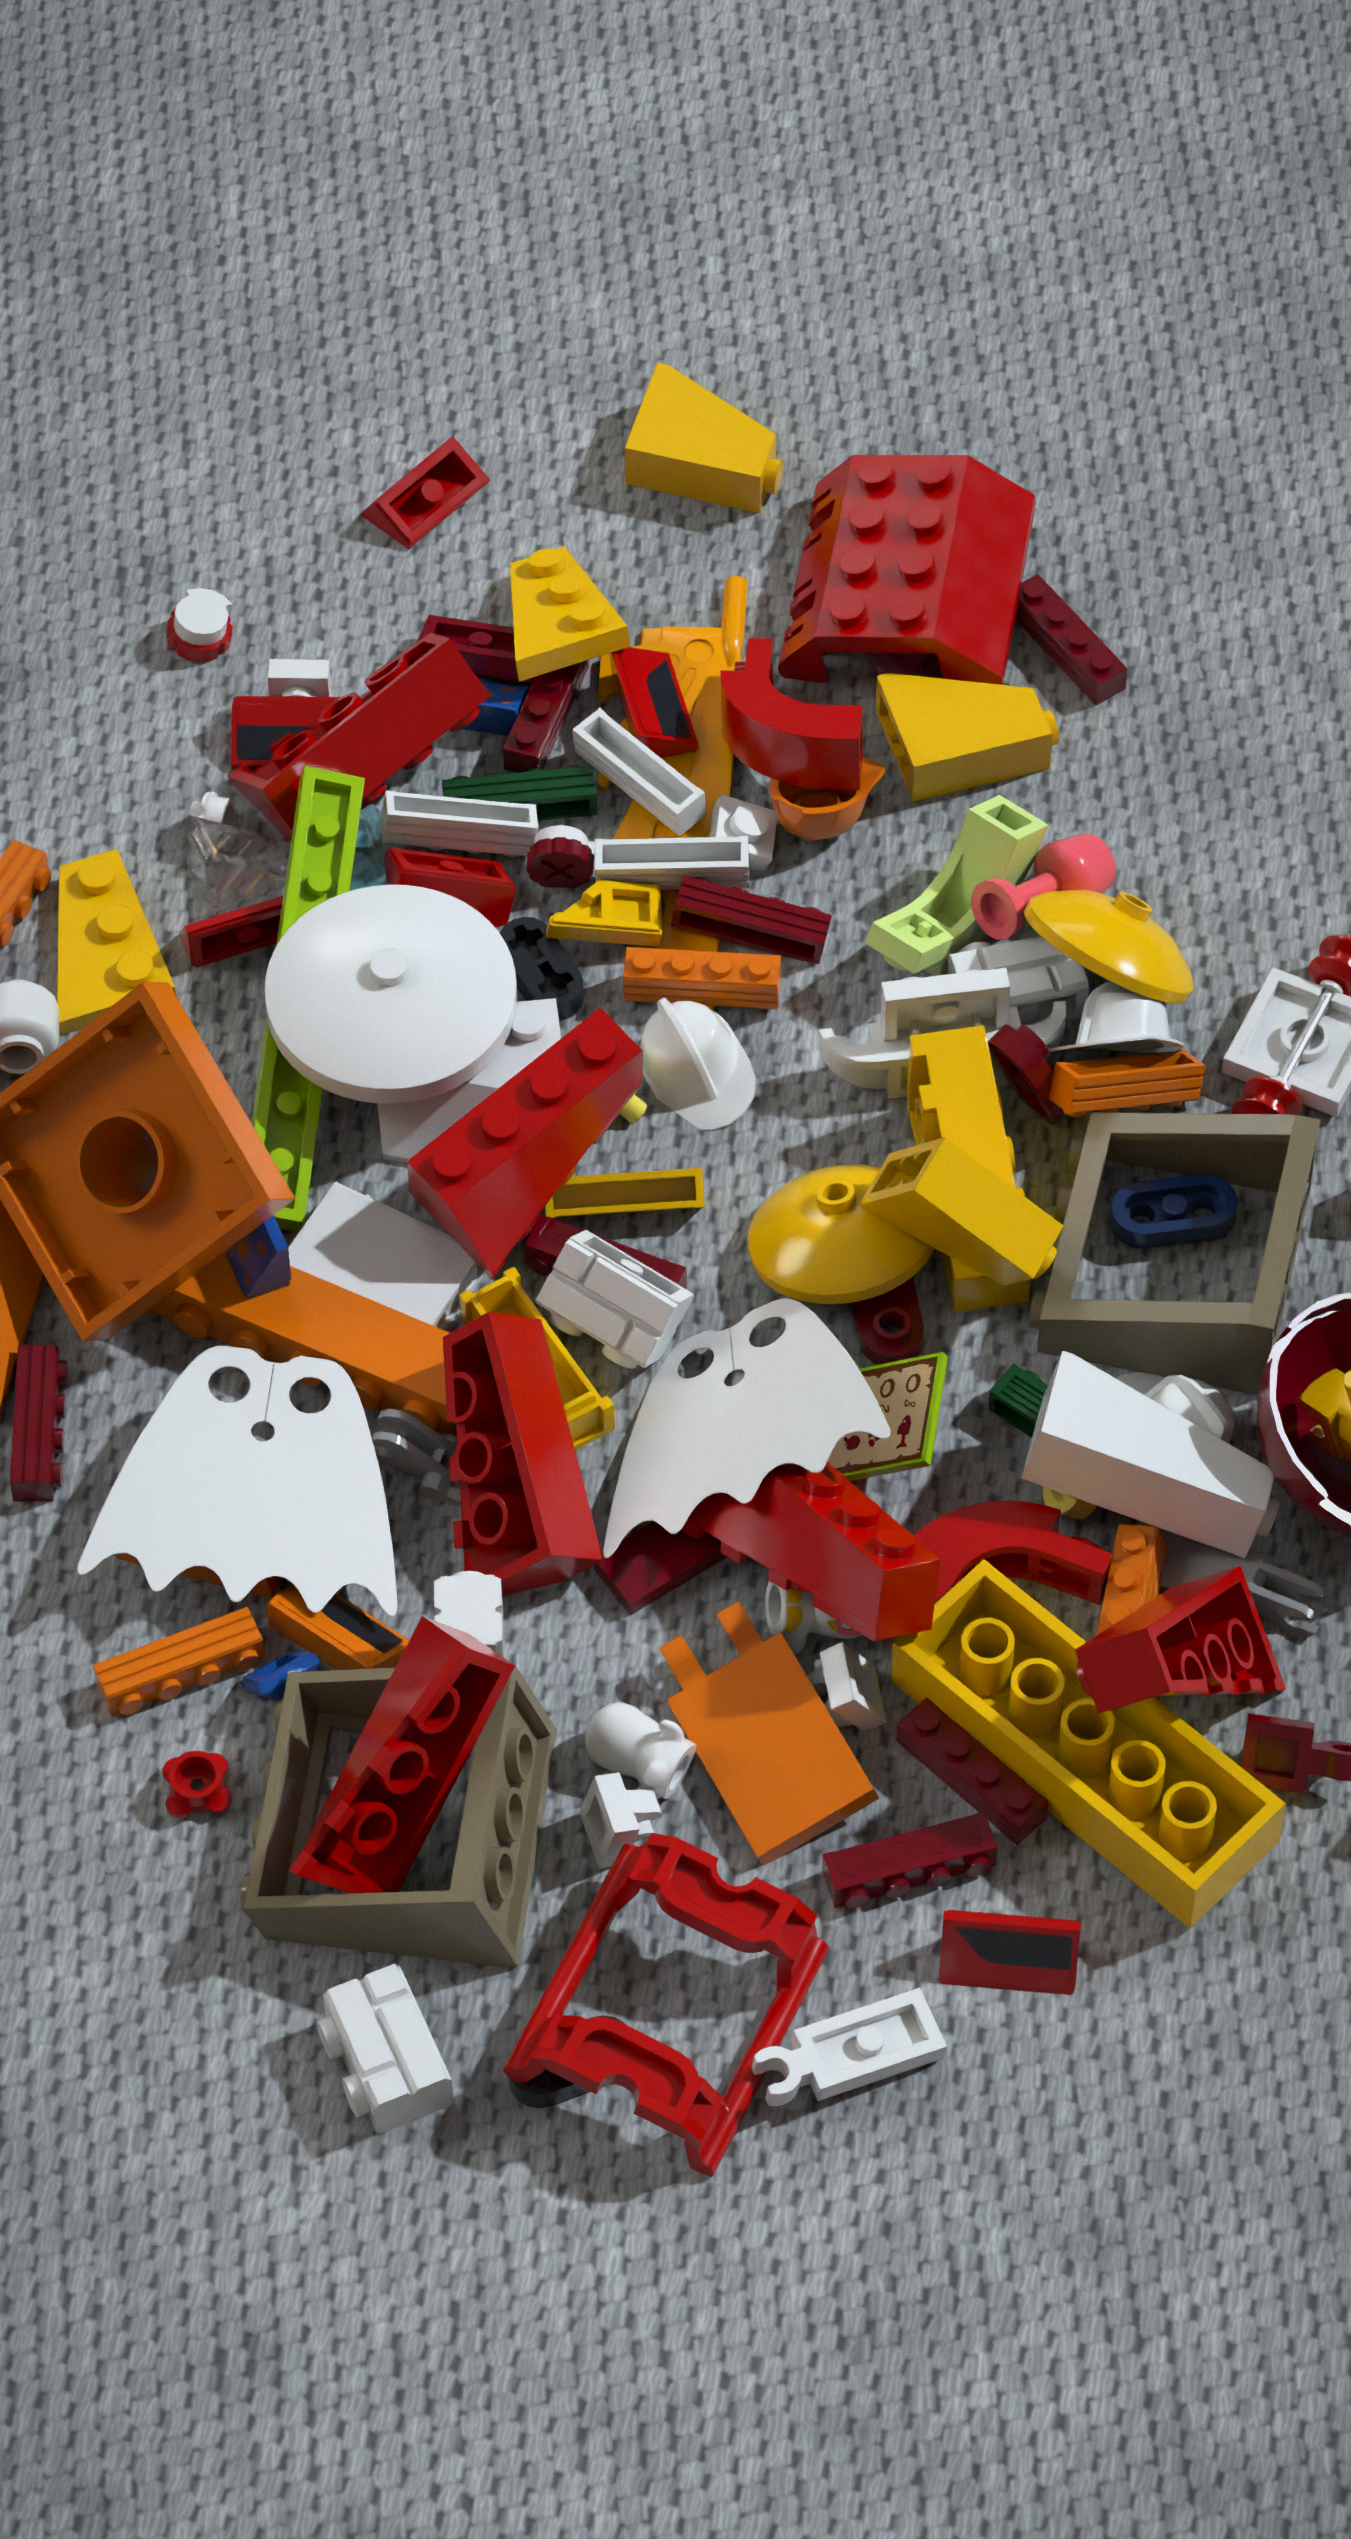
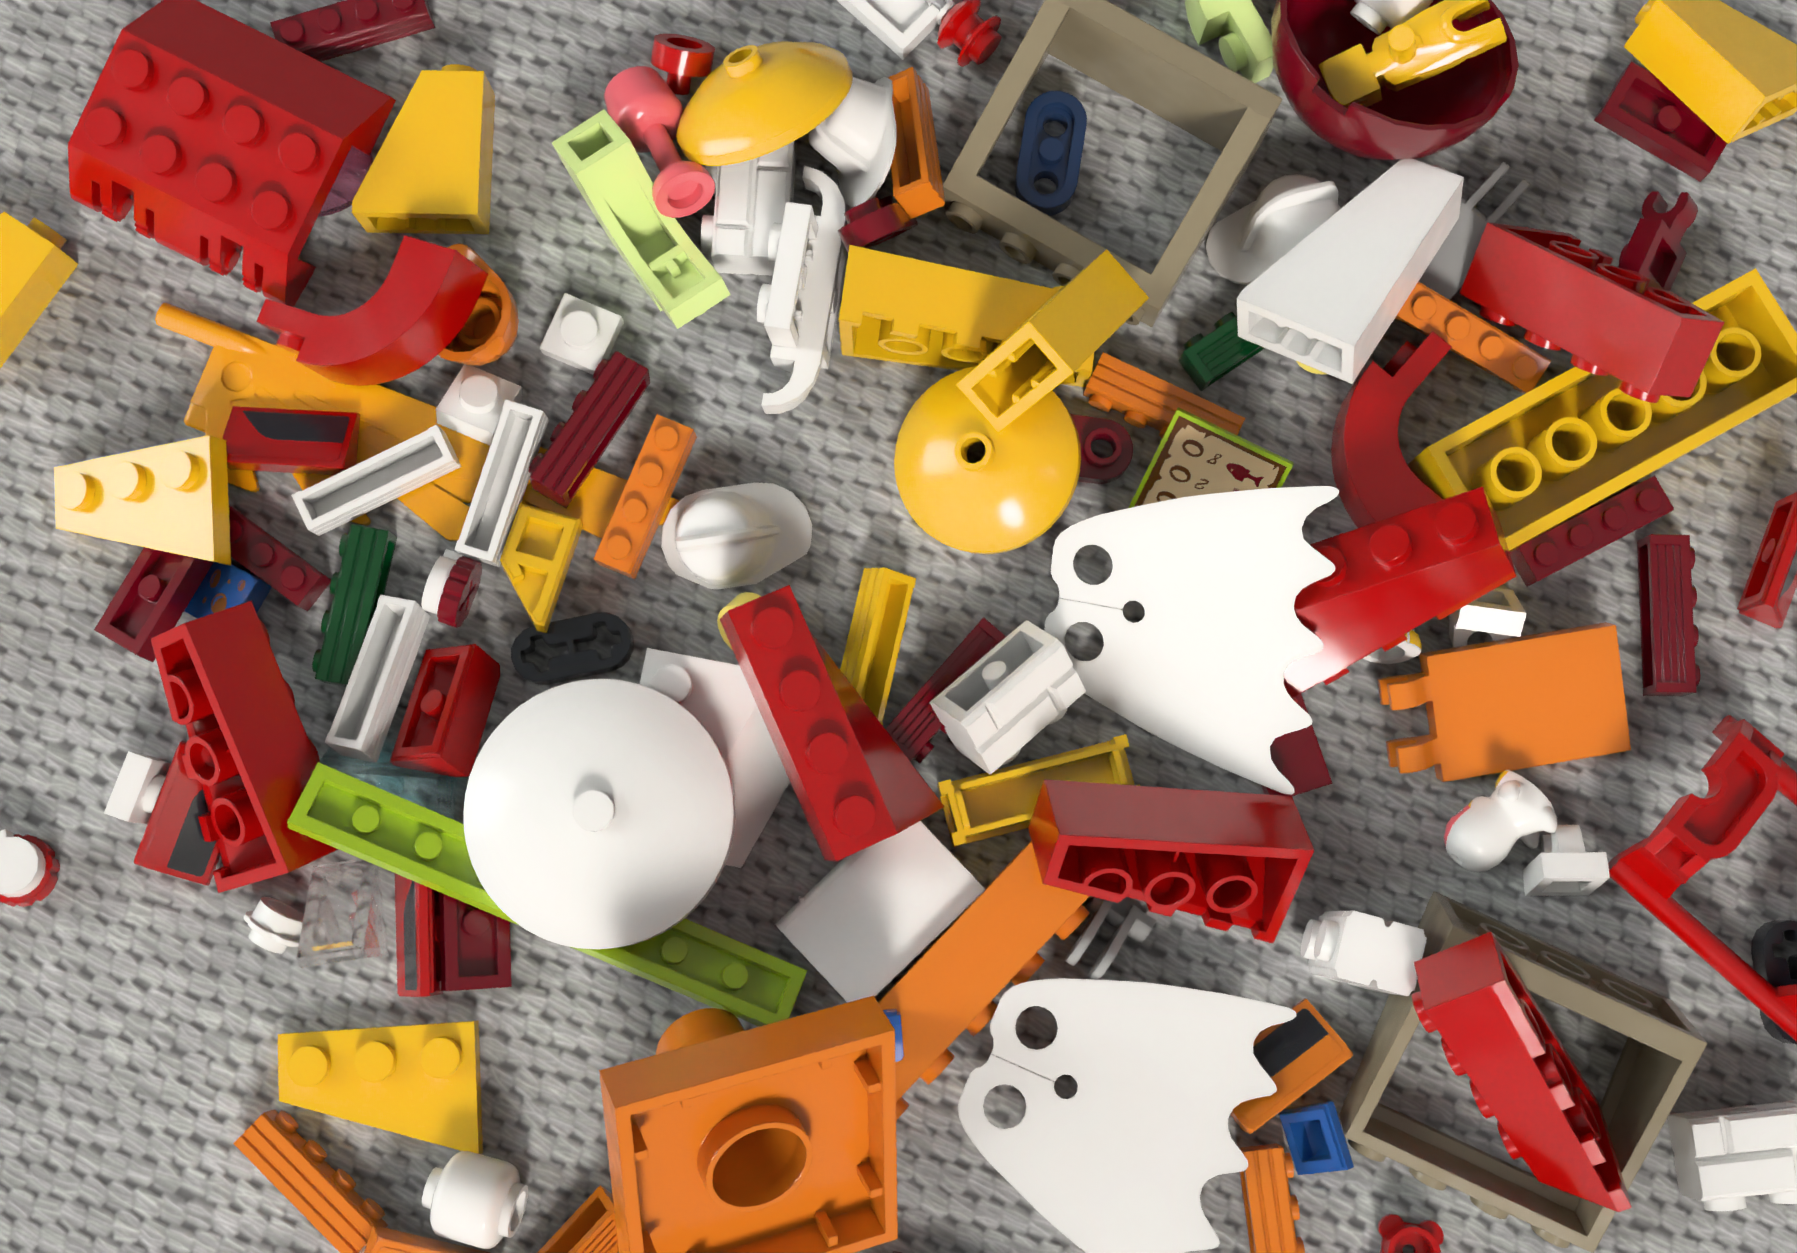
camera: 75 degrees left, 25 degrees up
none -> dark red plate [439,892,512,991]
none -> white plate [539,293,624,375]
none -> red tile [651,34,715,95]
none -> orange piece [1083,352,1246,438]

